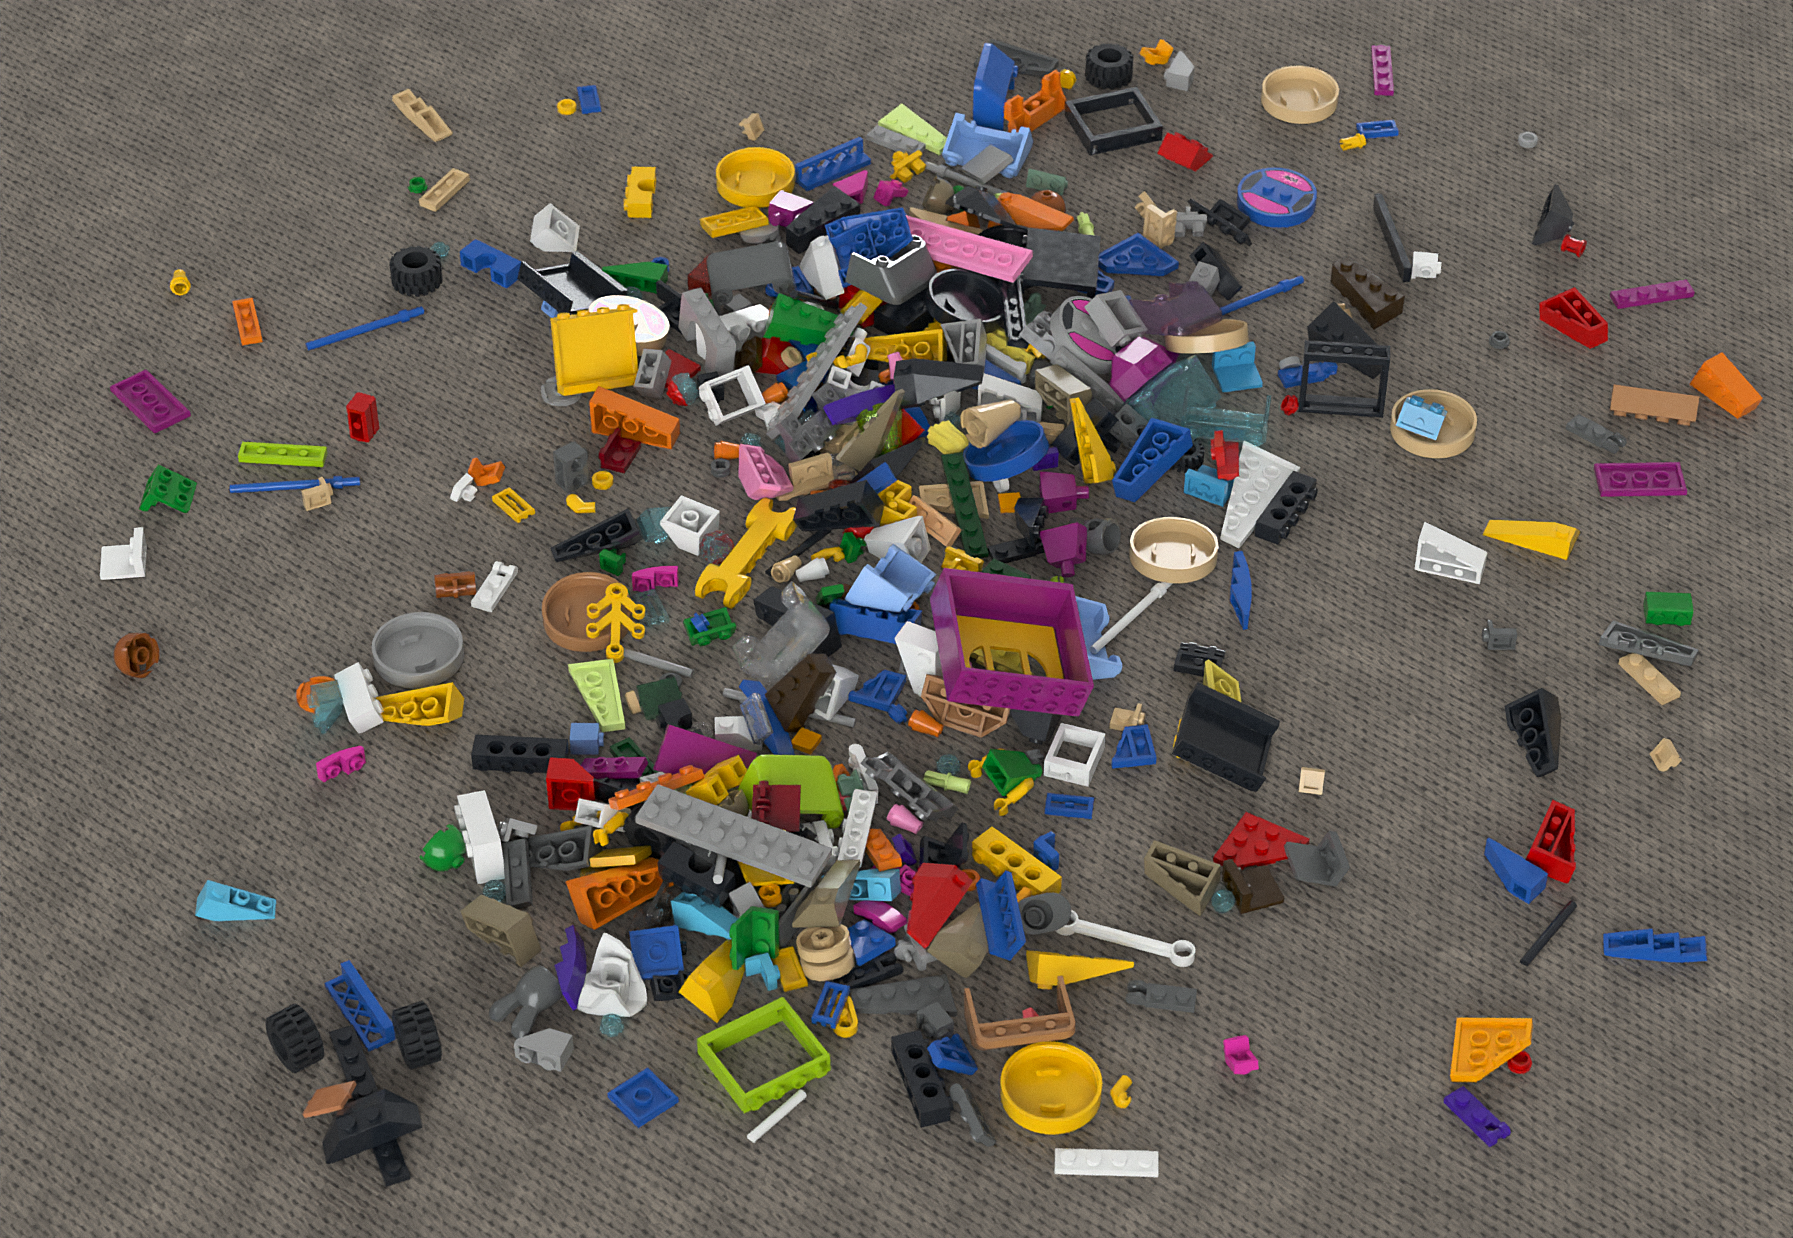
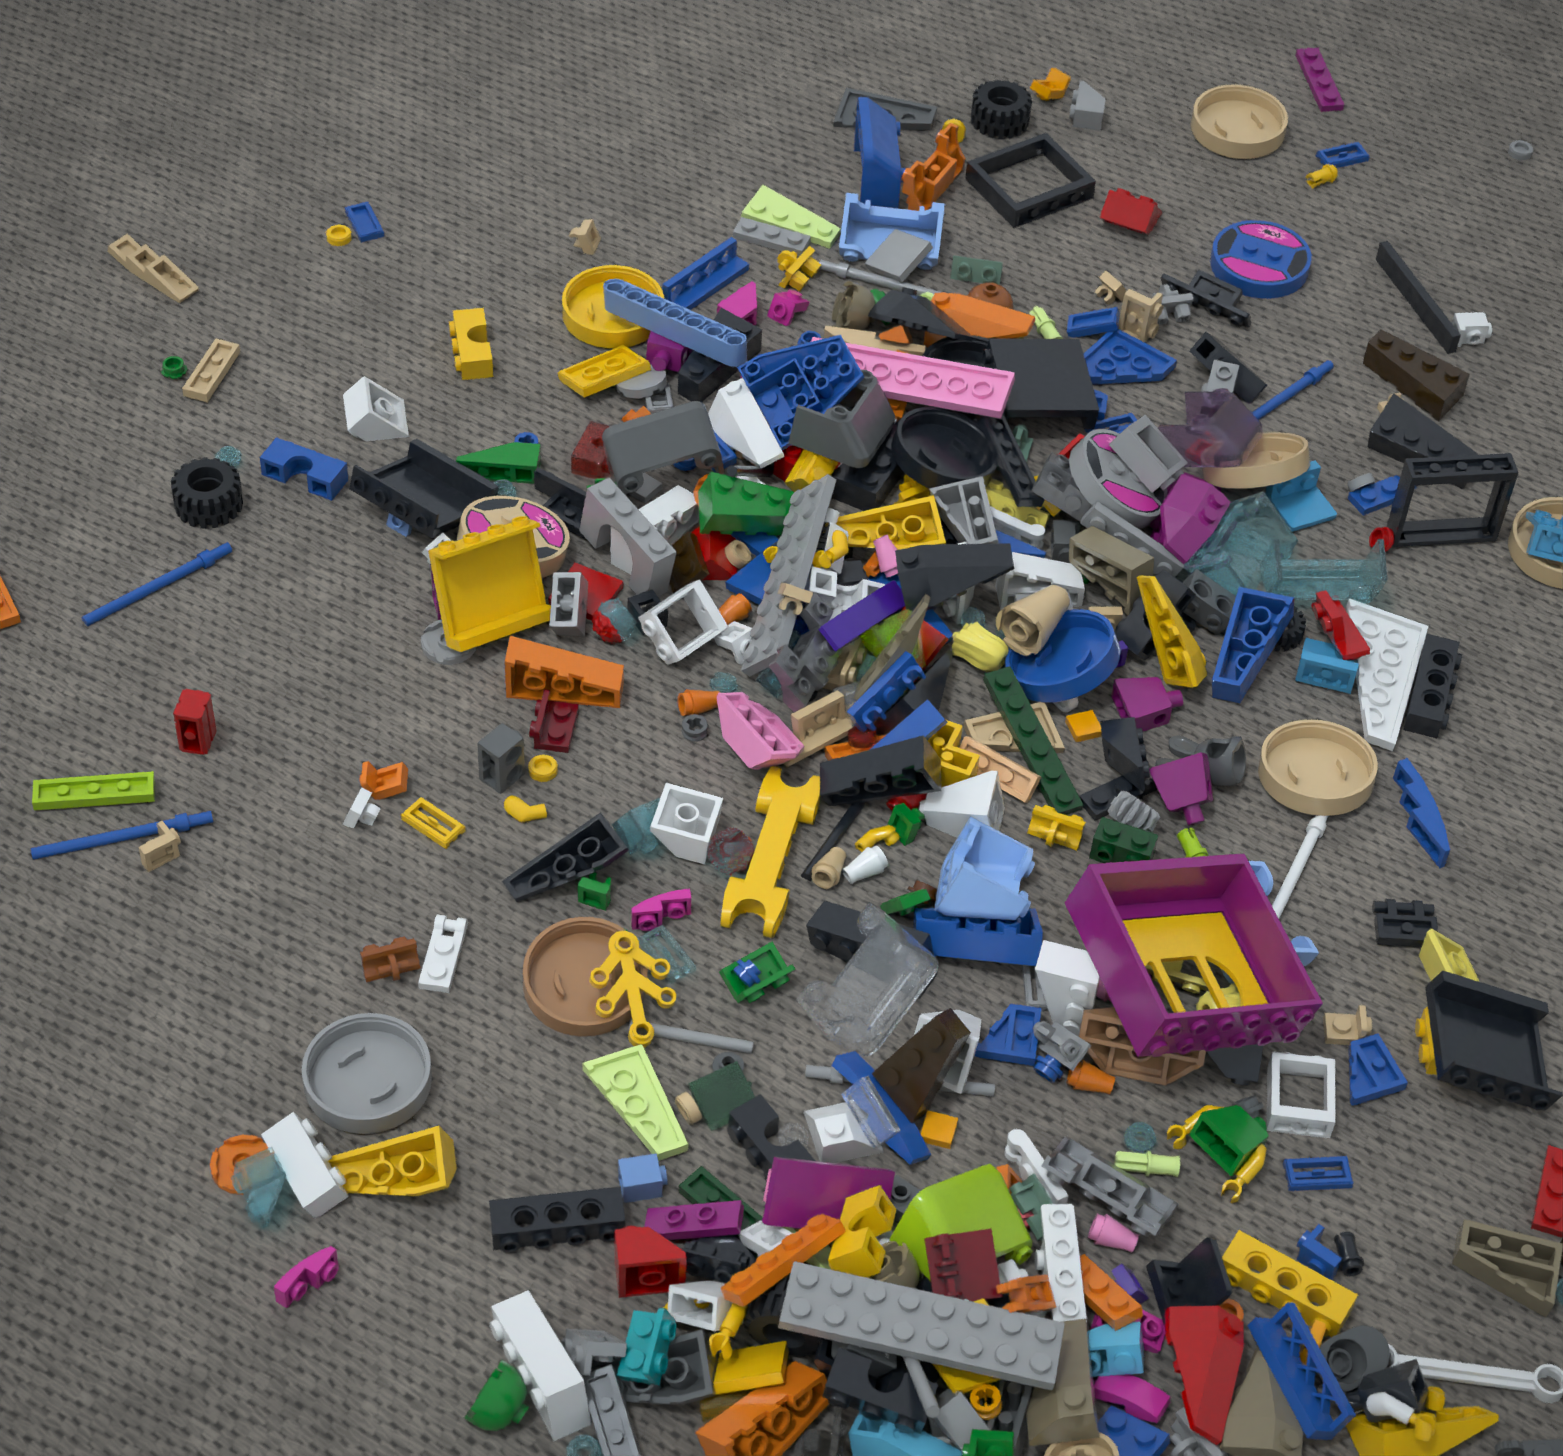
camera: 15 degrees left, 5 degrees up
none -> medium blue beam [603,279,747,367]
none -> teal bracket [617,1308,677,1385]
none -> tan tile [777,583,813,615]
none -> blue plate [847,651,926,733]
none -> orange hinge [996,1274,1057,1314]
none -> light grey hinge [1033,1021,1091,1071]
none -> blue tile [1067,307,1120,338]
none -> light grey gear [1108,791,1160,832]
none -> black pin [1334,1232,1364,1276]
none -> torso [1345,1359,1445,1441]

